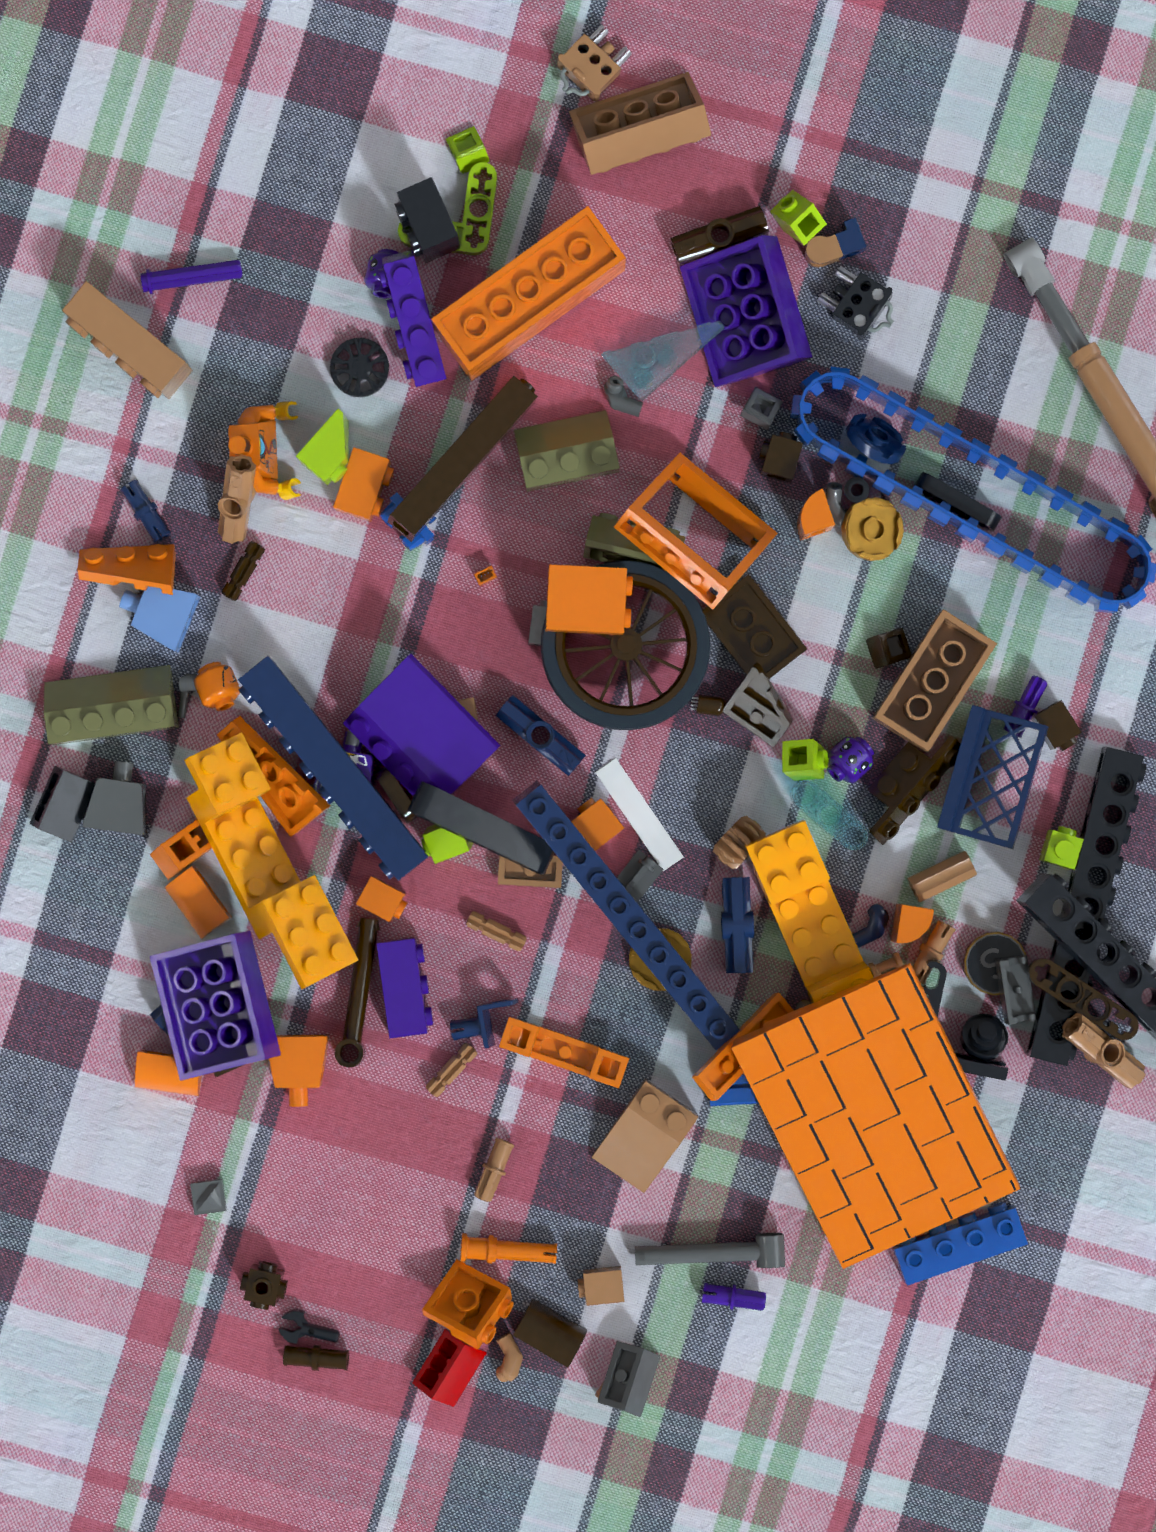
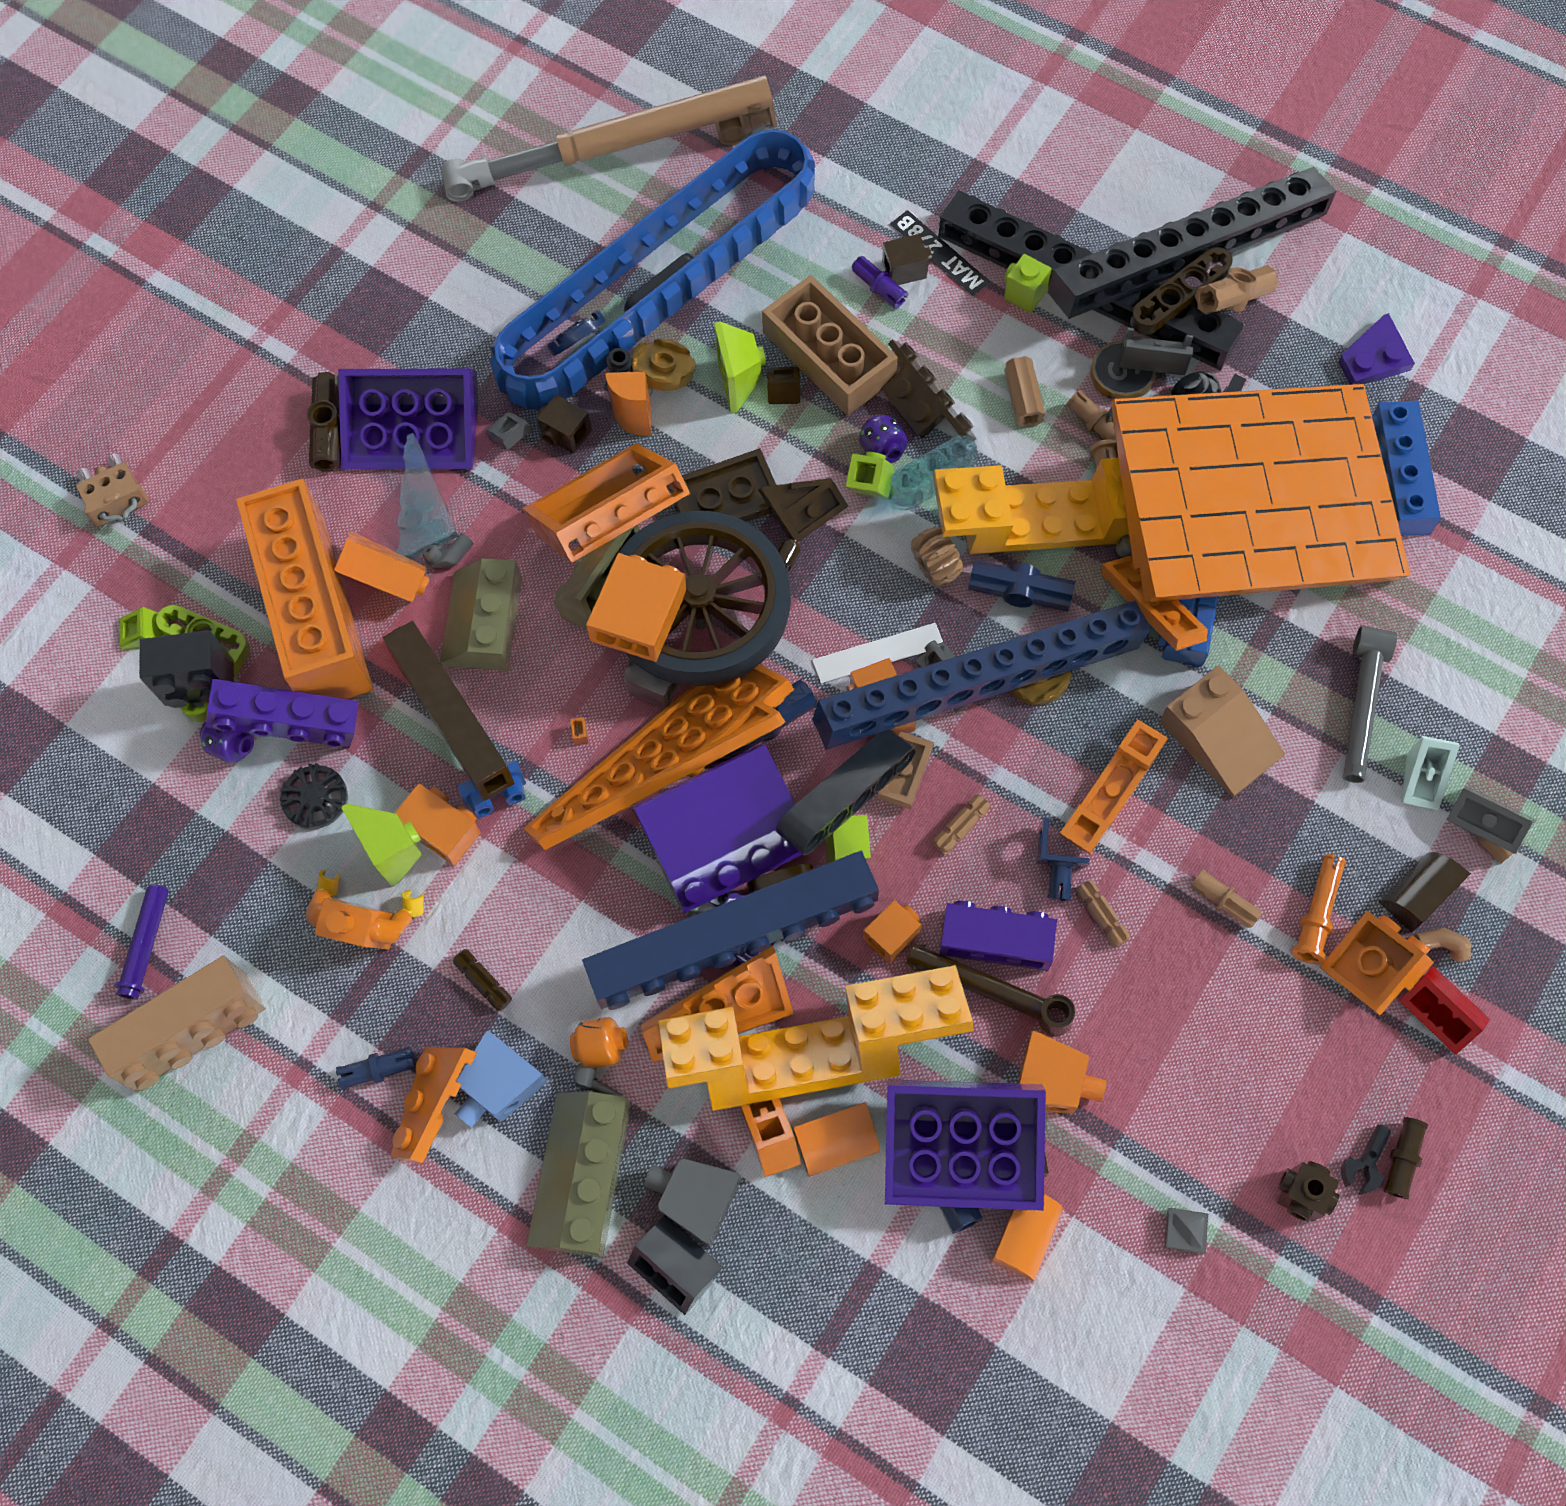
camera: 75 degrees left, 20 degrees down
medium nougat piece [217,454,256,544] -> none
medium nougat slope [569,72,711,175] -> none
medium nougat brick [577,1266,625,1306] -> none
dark purple axle [702,1283,766,1311] -> none
lime brick [770,190,827,245] -> none
leg [804,217,867,268] -> none
black piece [817,267,894,340] -> none
dark blue arm [852,904,889,948] -> none
orange brick [890,903,934,943] -> none
dark blue fence [937,705,1048,849] -> none
none -> orange slope [334,531,429,603]
none -> orange wing [523,664,794,850]
none -> lime slope [714,322,766,414]
none -> black sticker [890,210,991,296]
none -> dark purple wing [1338,313,1415,385]
none -> light aqua slope [1402,736,1460,810]

